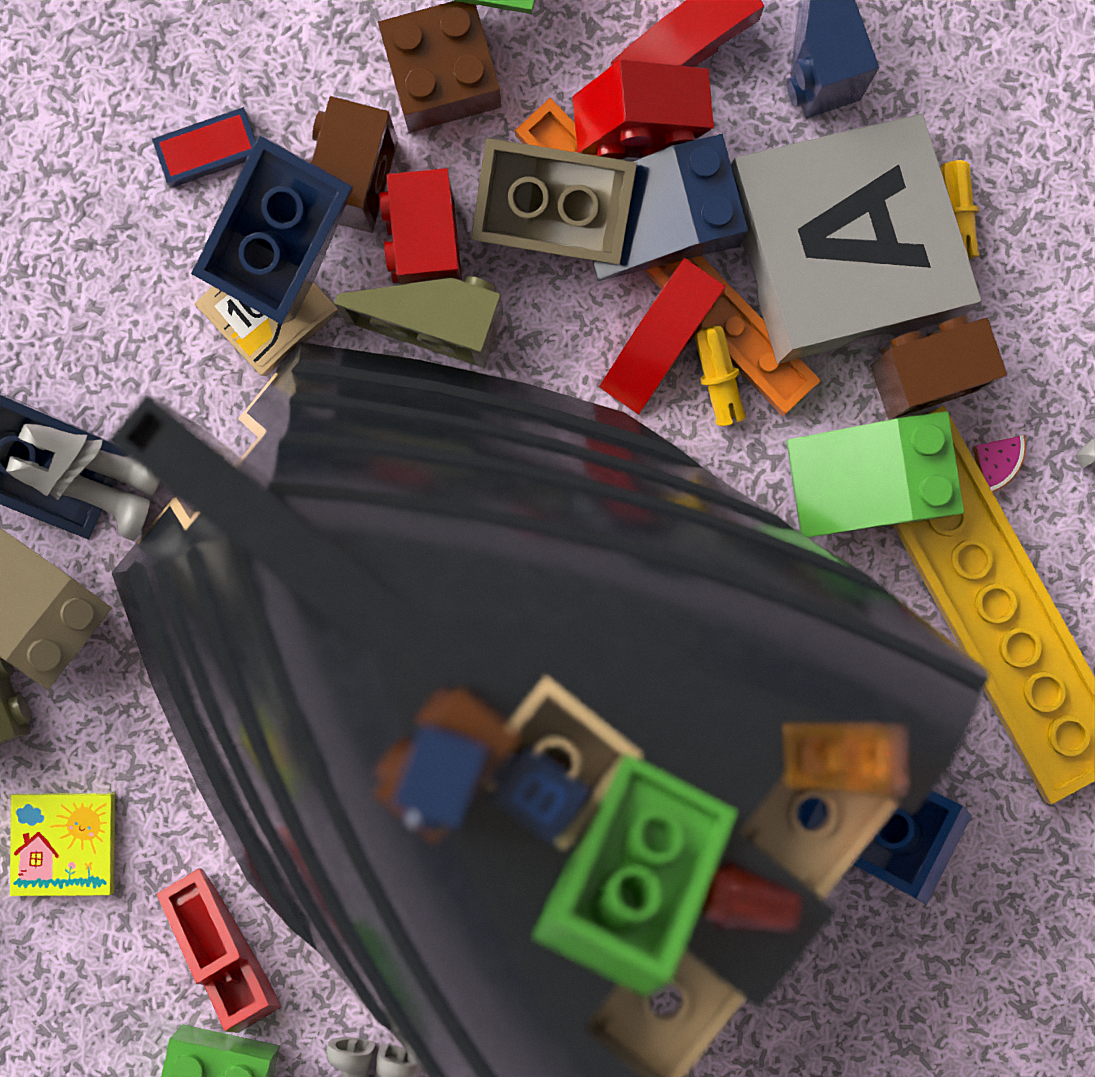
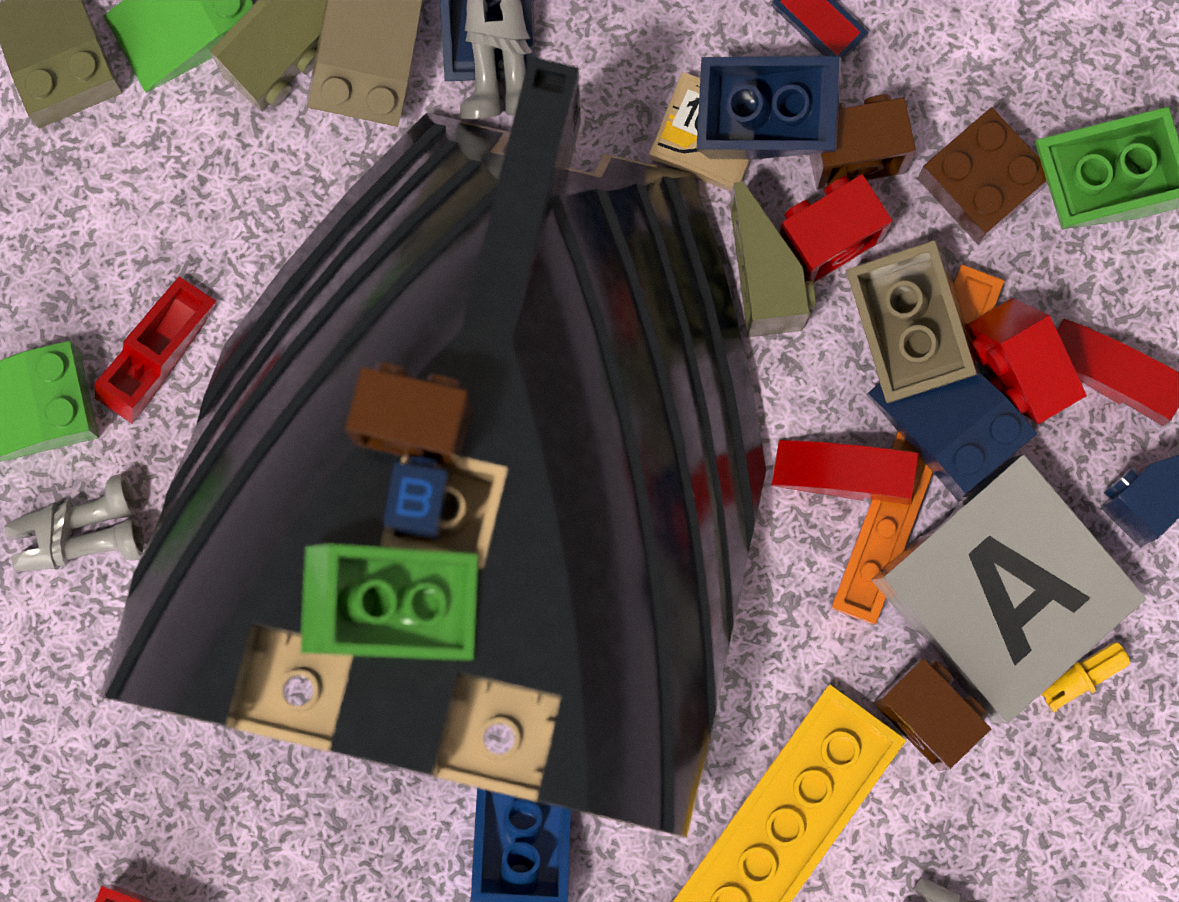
camera: 65 degrees right, 5 degrees down
neon yellow tile [10,793,115,896] -> none
dark blue brick [391,721,489,833] -> none
yellow axle [694,325,747,426] -> none
clear red cone [701,865,800,932] -> none
clear orange slope [784,722,907,794] -> none
slope [786,411,964,538] -> none
dark pink tile [972,435,1026,492] -> none

